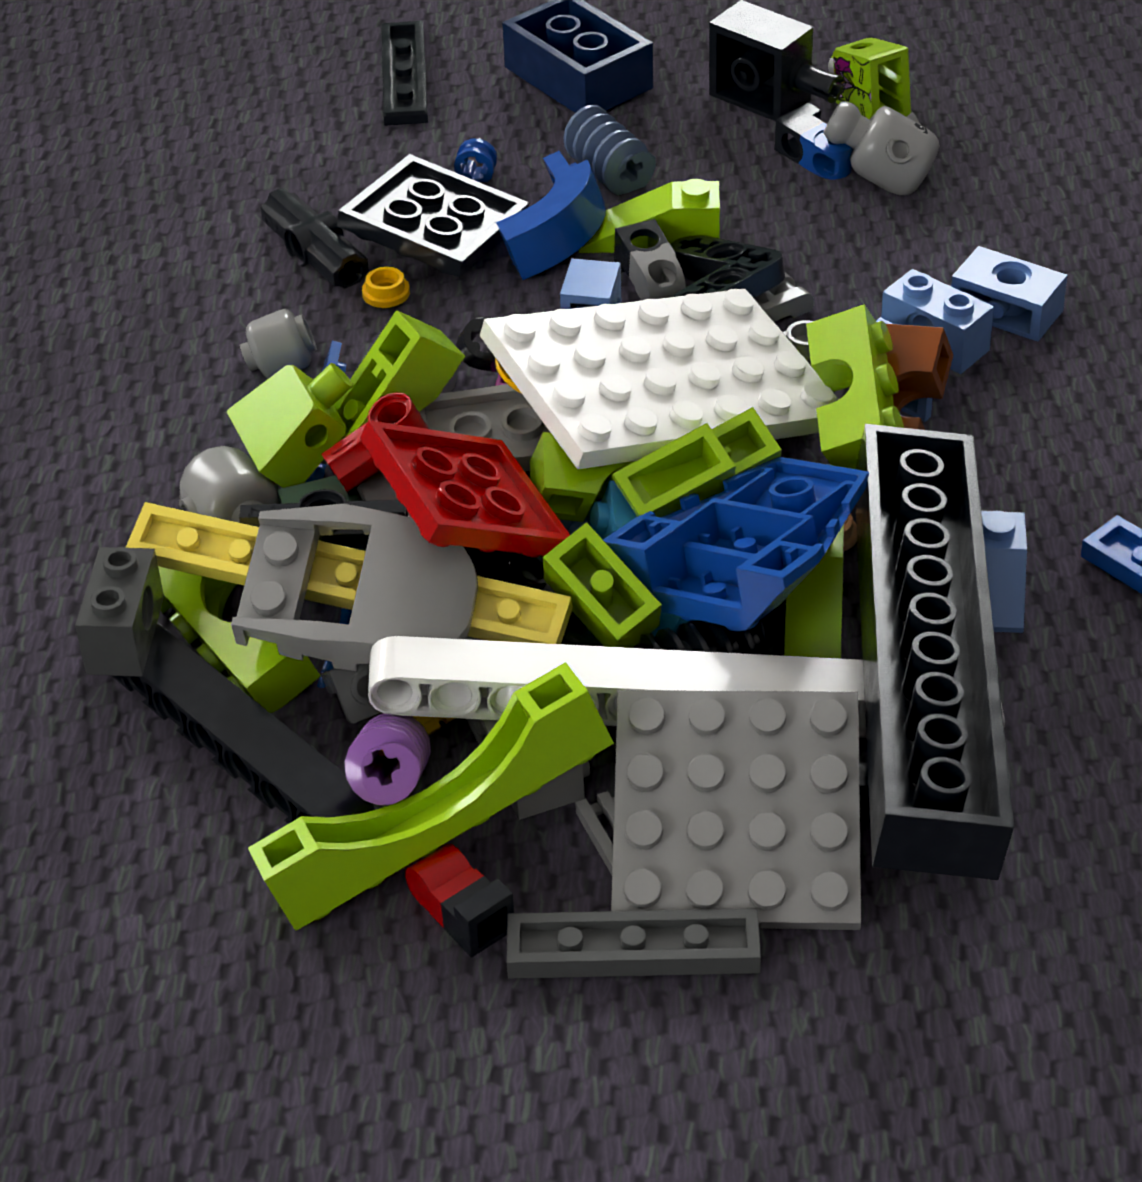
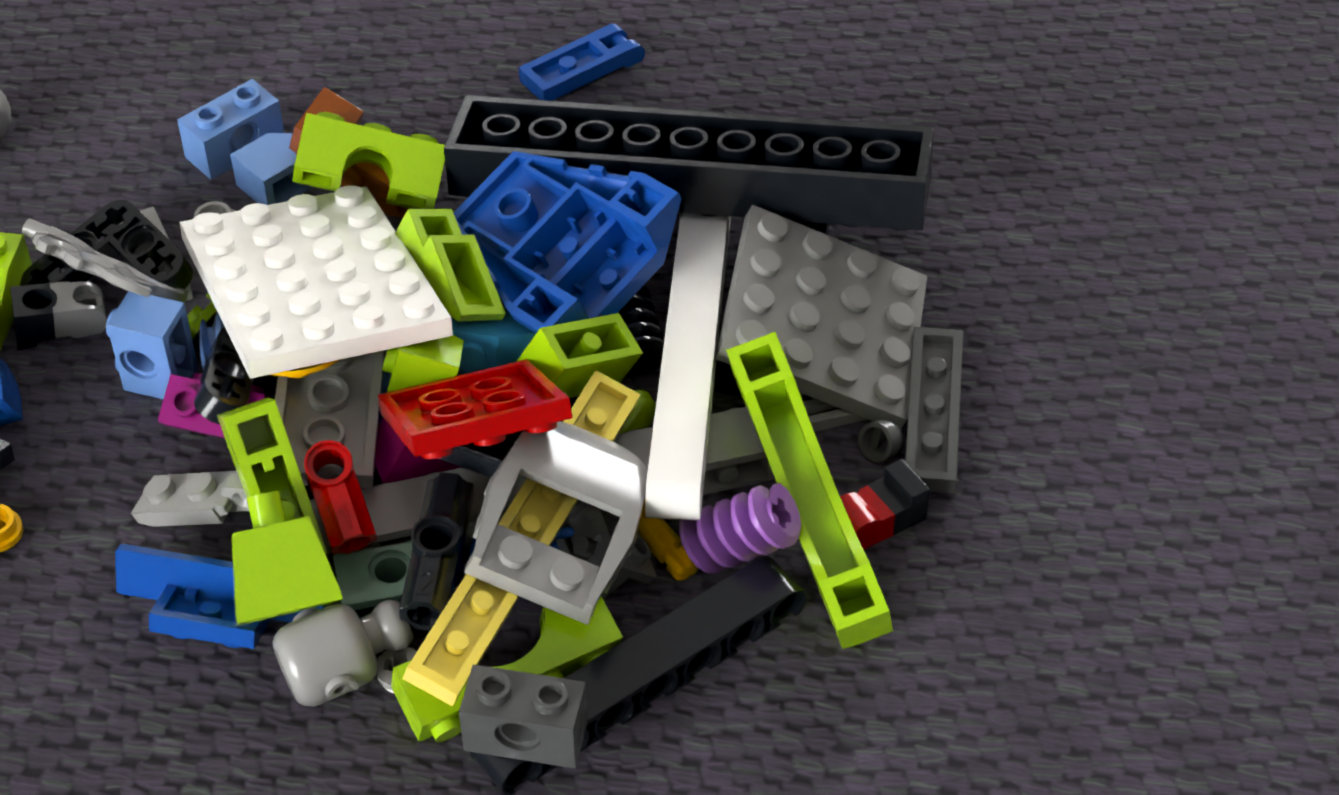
camera: 85 degrees left, 5 degrees up
light grey head [240,308,317,379] -> none
medium blue brick [951,246,1067,342] -> none
none -> light grey piece [22,218,189,303]
none -> dark grey hinge [858,420,904,462]

